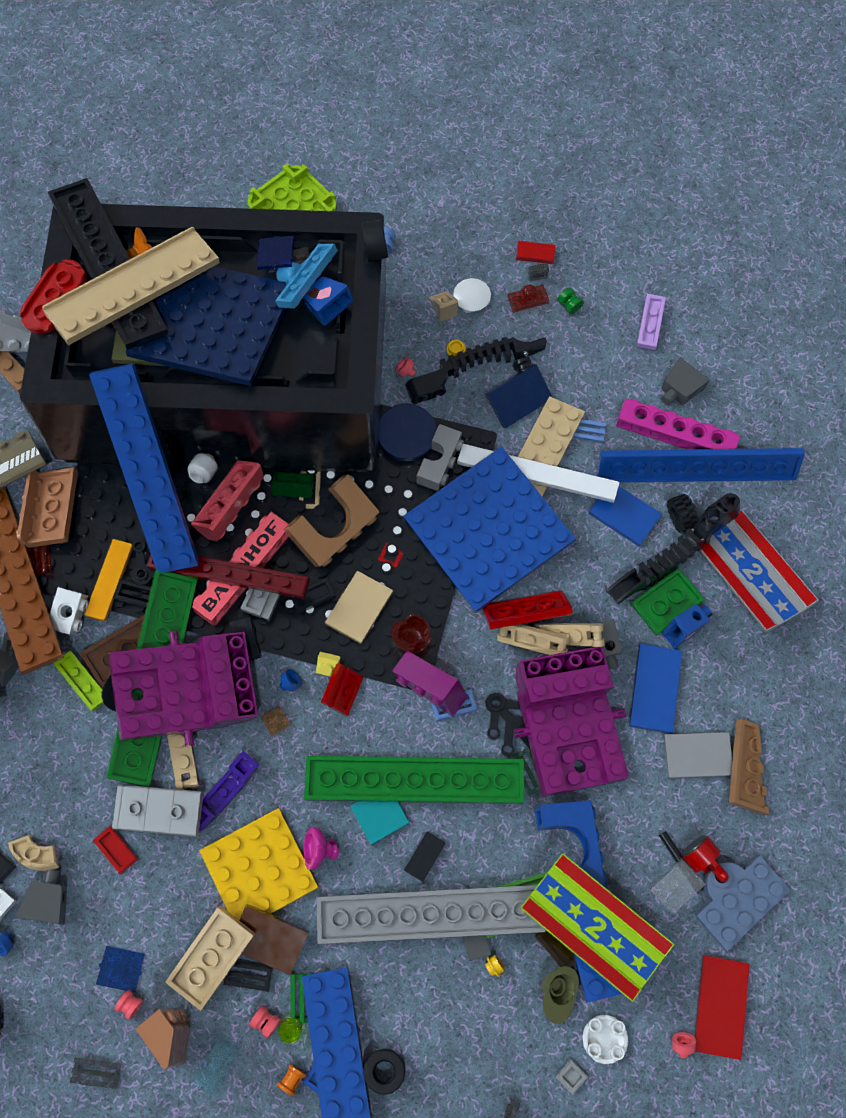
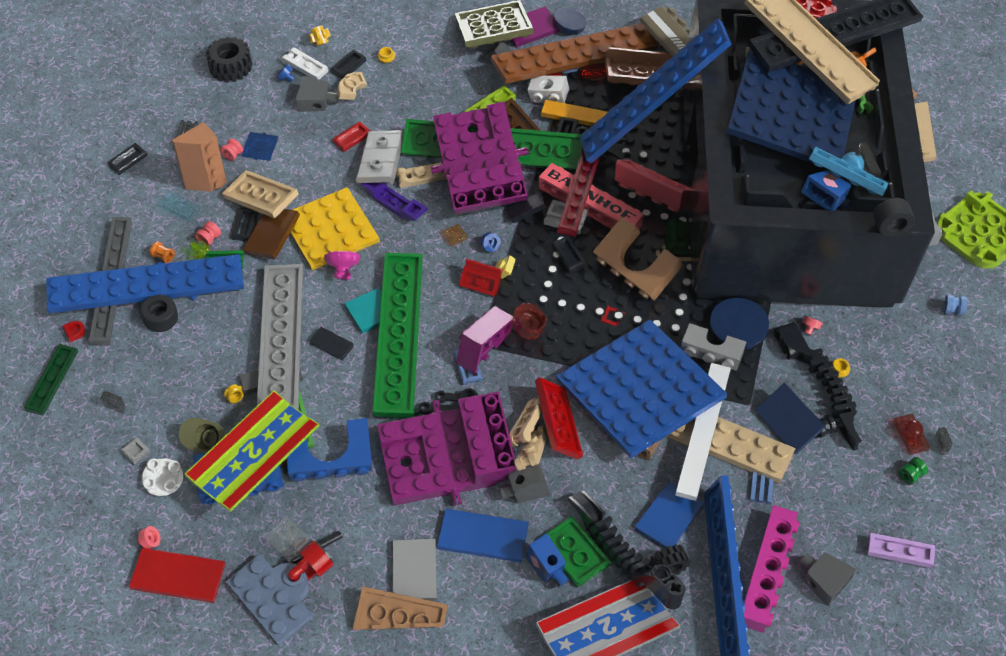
camera: 90 degrees right, 15 degrees down
white head [187,453,218,483] -> none
clear blue piece [256,236,294,270] -> none
tan tile [325,571,393,644] -> none
tan slope [429,291,458,322] -> none
white dish [453,278,491,313] -> none
red tile [516,241,556,264] -> none

